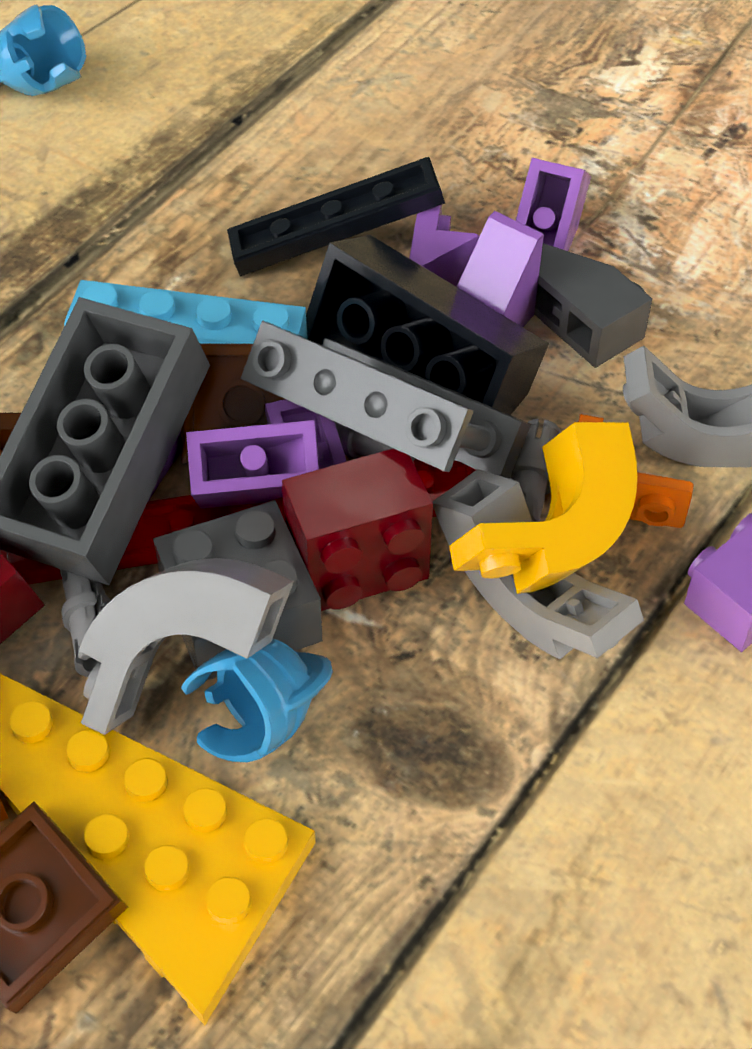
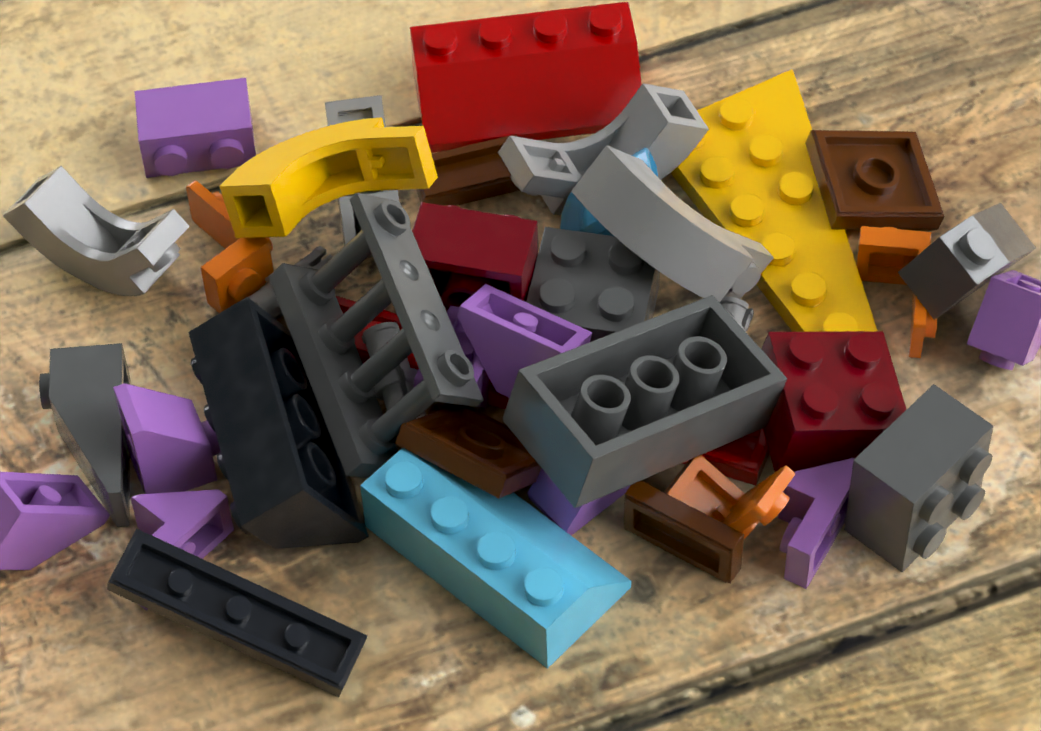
camera: 145 degrees left, 0 degrees up
none -> red slope [410,2,642,153]
none -> reddish brown tile [416,134,520,206]
none -> light grey arch [498,83,709,215]

